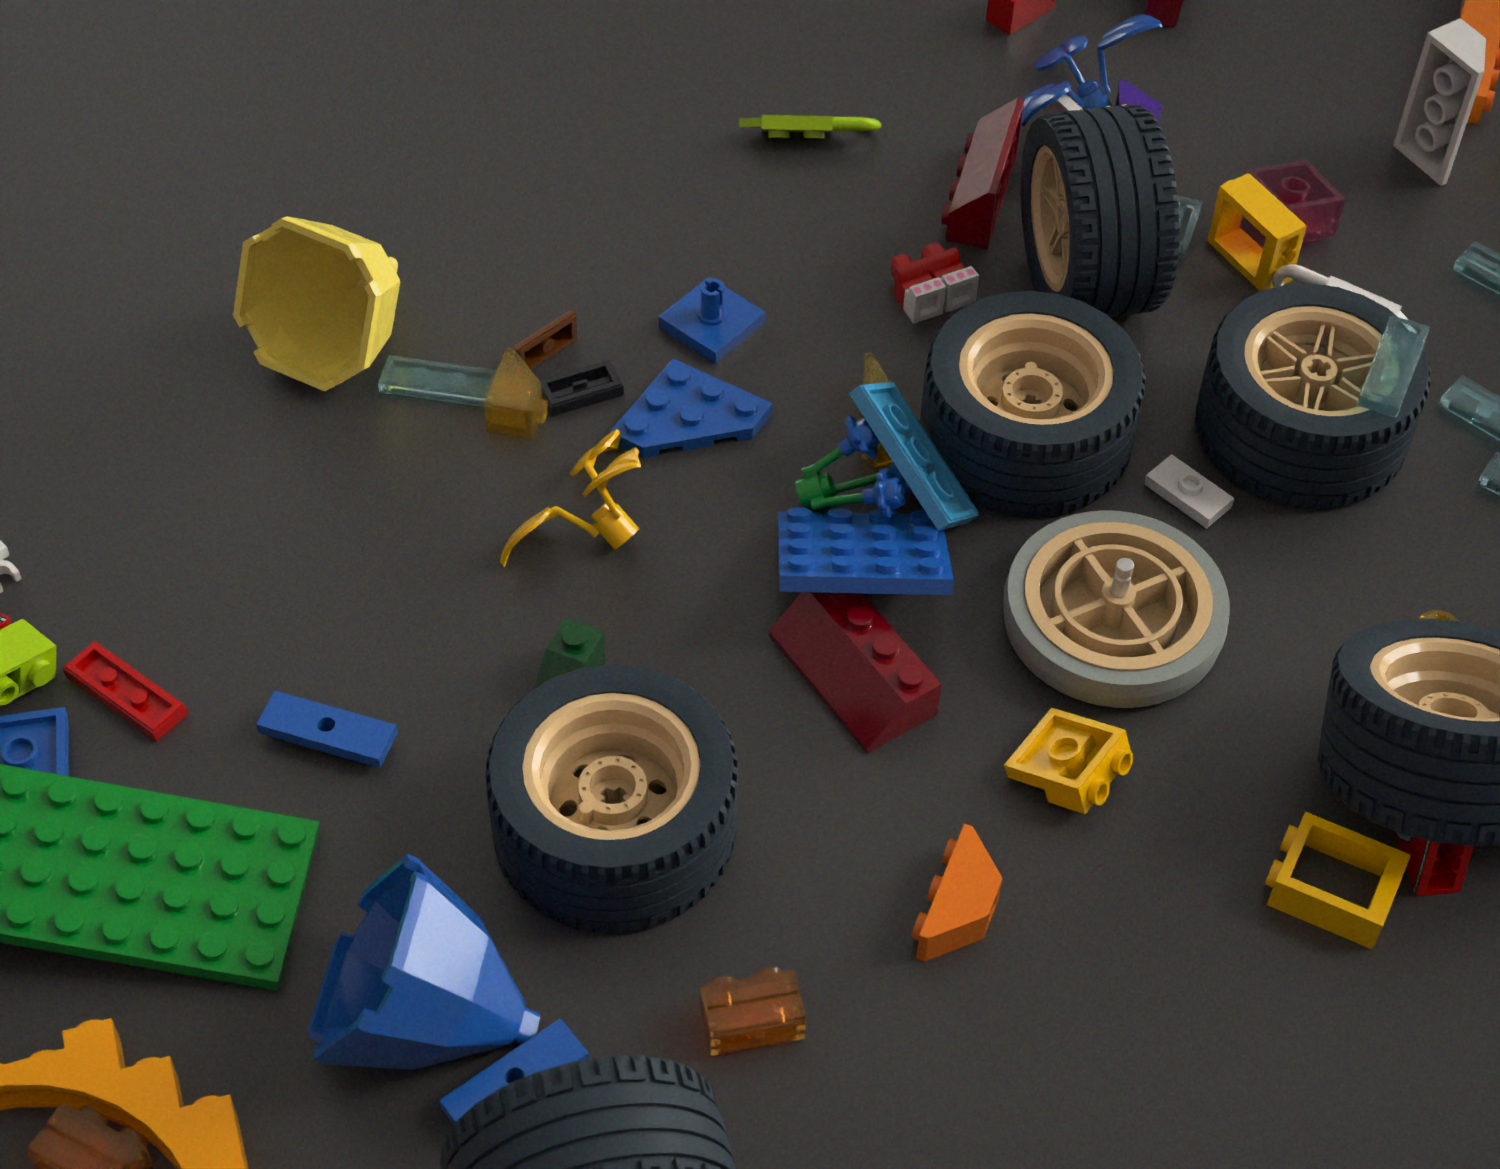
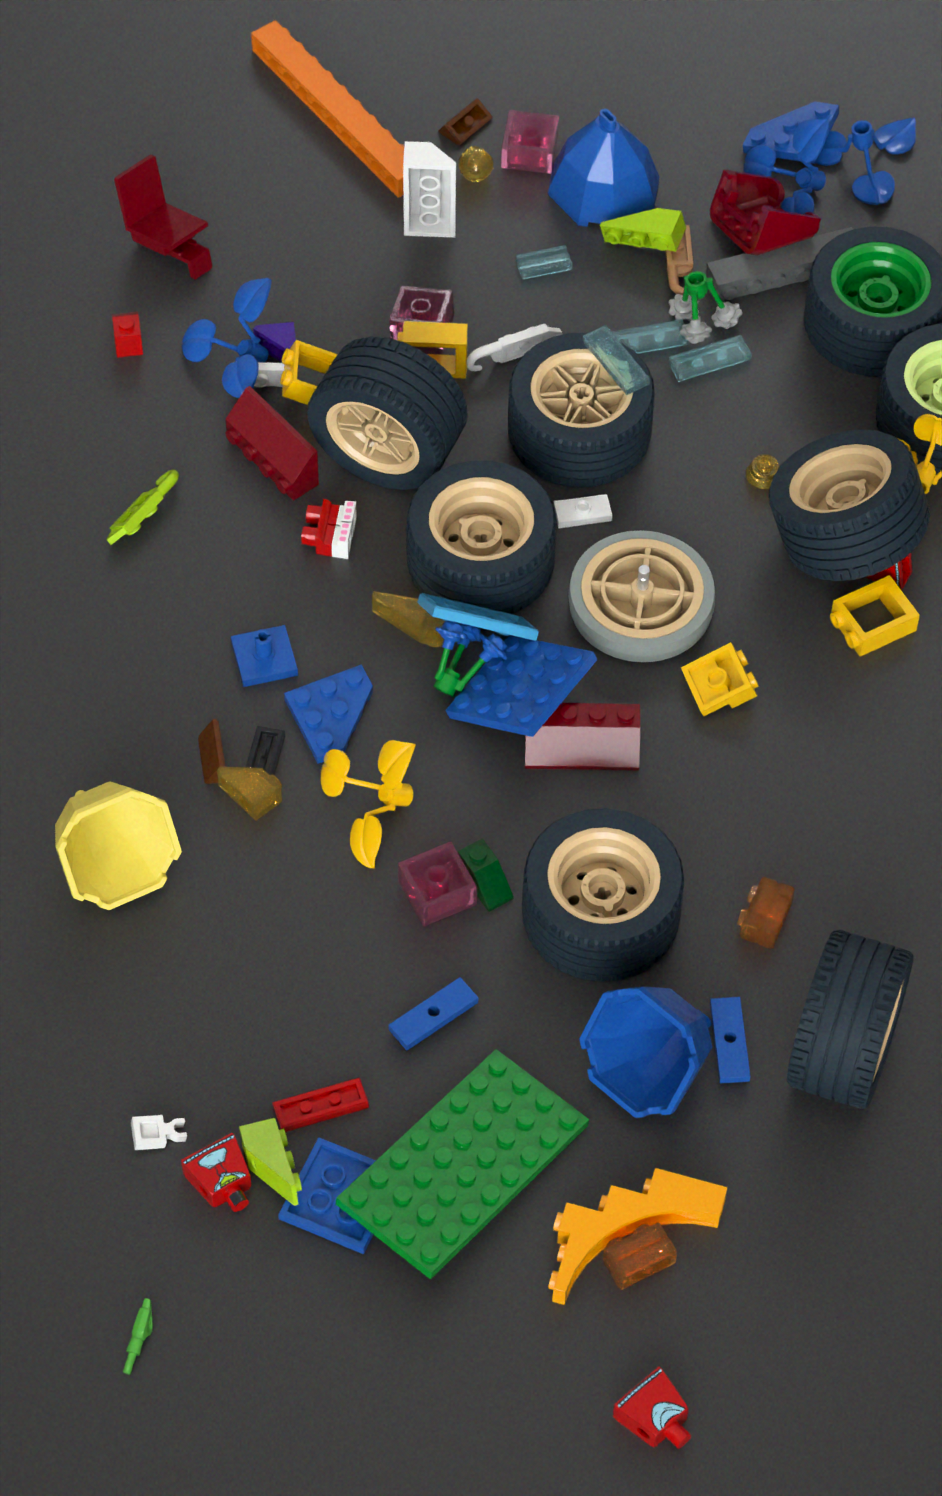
camera: 55 degrees left, 5 degrees up
clear light blue tile [378,355,503,408] -> none
orange slope [912,824,1003,962] -> none
none -> clear pink brick [398,841,477,927]

